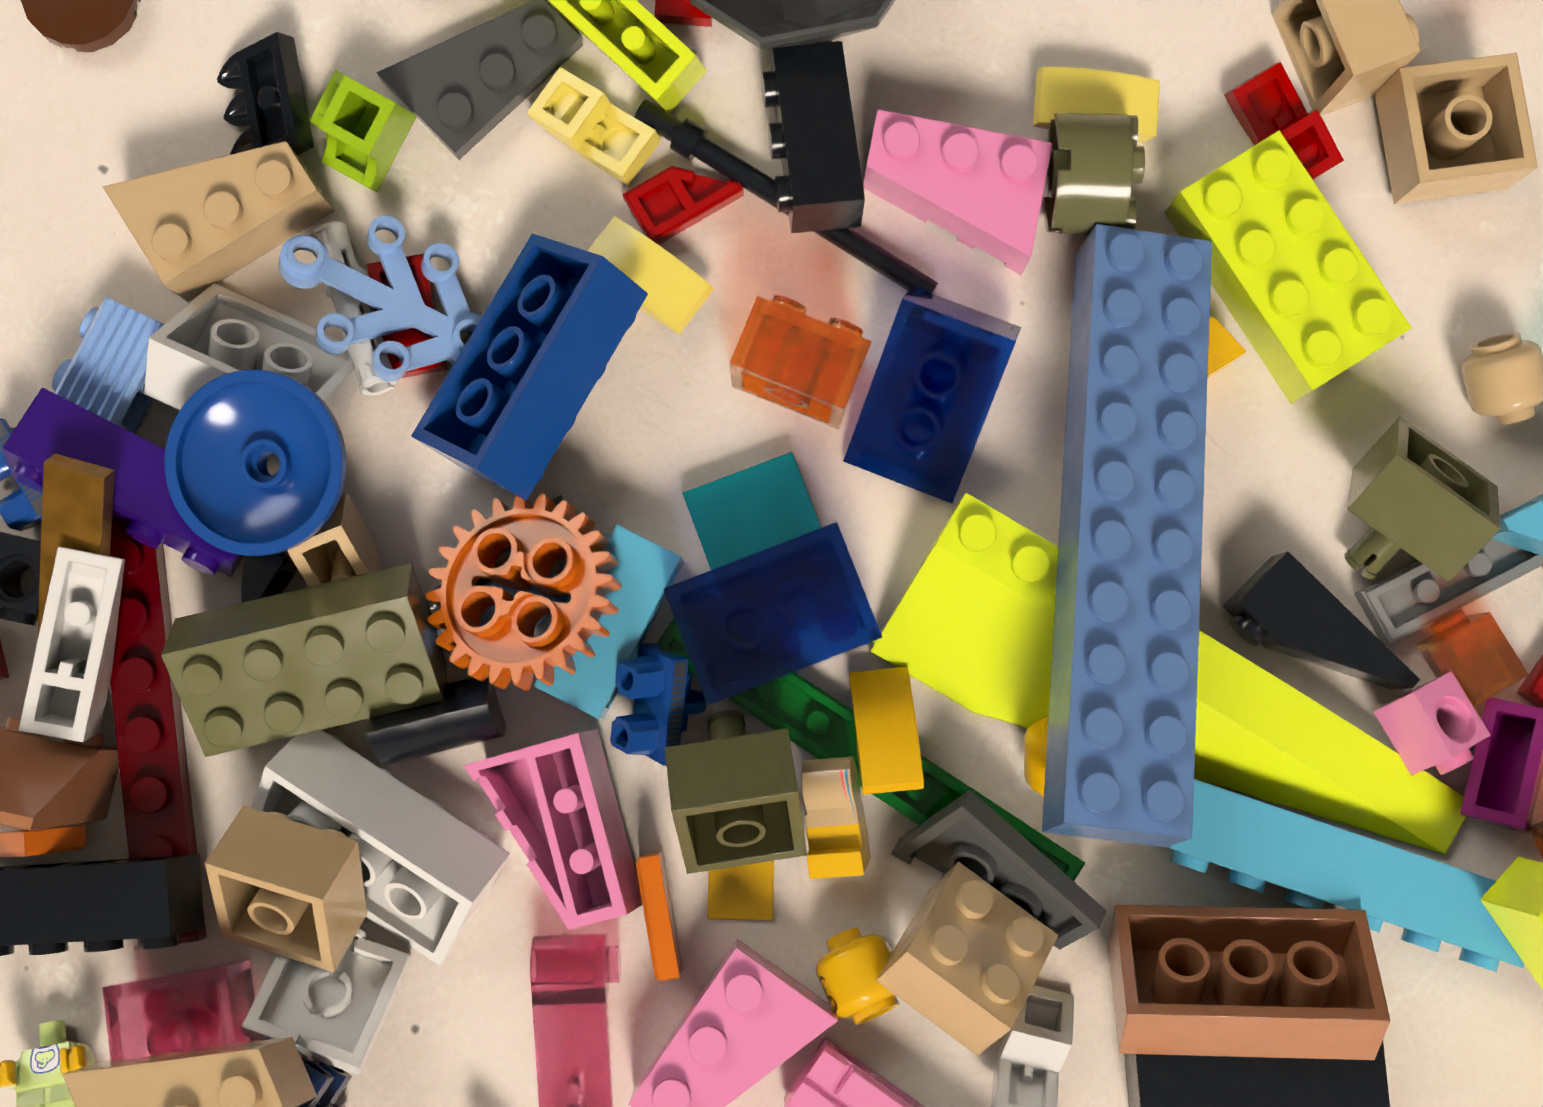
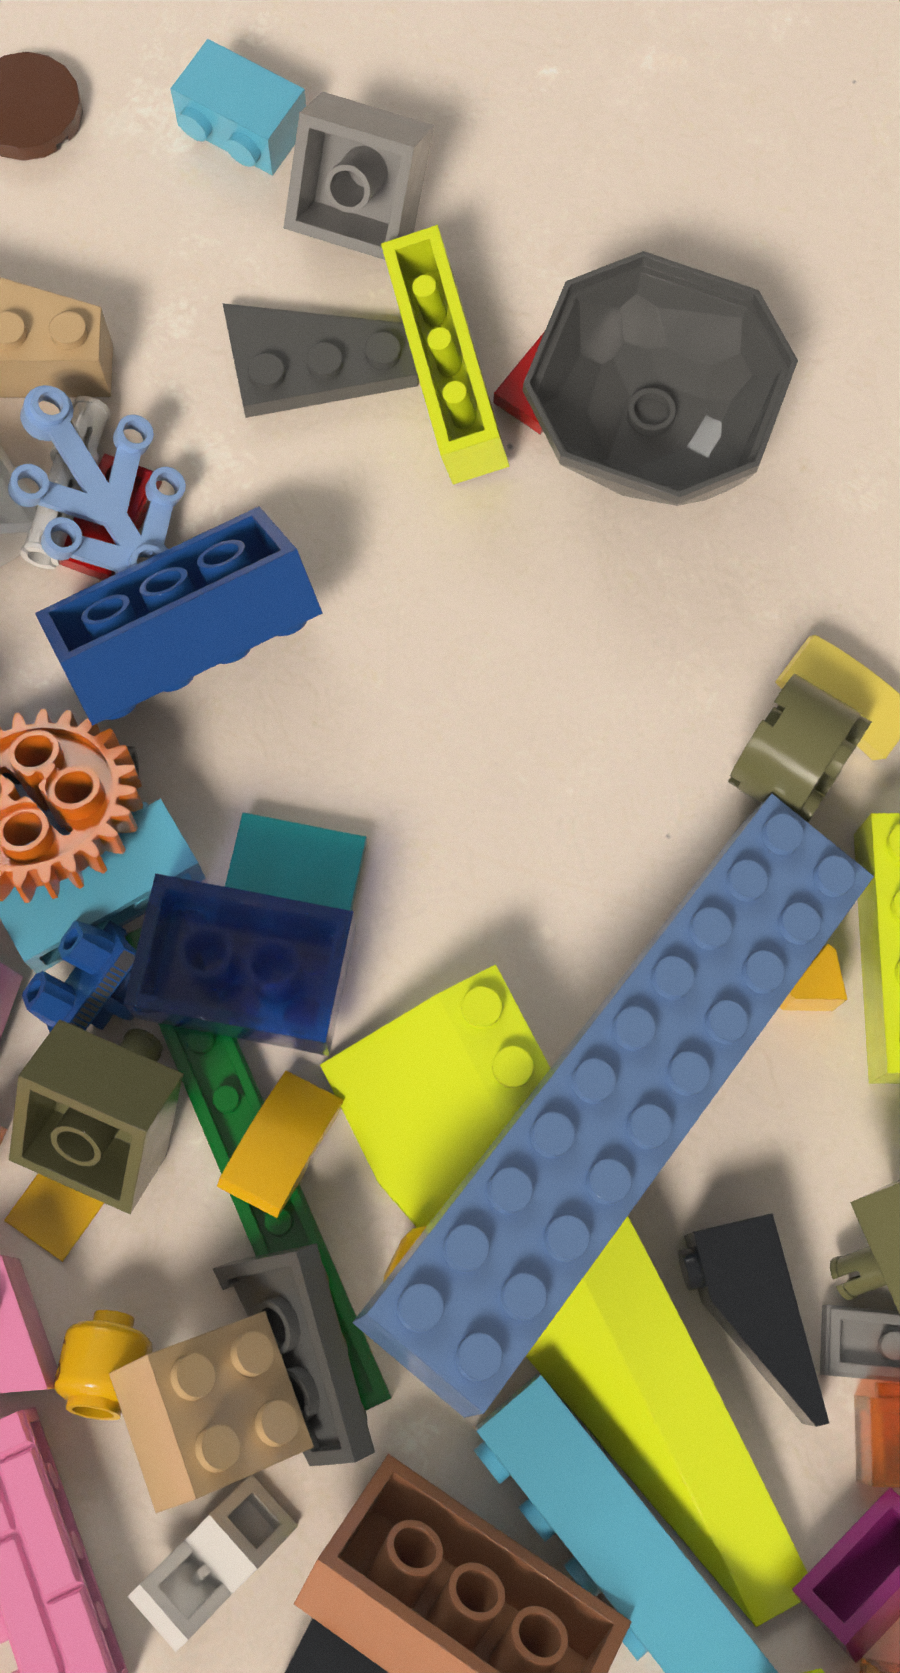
camera: 30 degrees right, 10 degrees down
black plate [217,32,314,155] -> none
lime brick [309,70,417,192] -> none
light yellow slope [527,67,661,186] -> none
light yellow slope [588,216,714,335] -> none
red tile [622,166,744,245] -> none
black bar [634,99,938,302] -> none
clear orange brick [729,295,872,430] -> none
black brick [761,41,865,233] -> none
leg [801,756,871,879] -> none
clear blue slope [843,286,1022,503] -> none
bright pink wedge [863,109,1053,275] -> none
bright pink brick [1373,671,1490,775] -> none

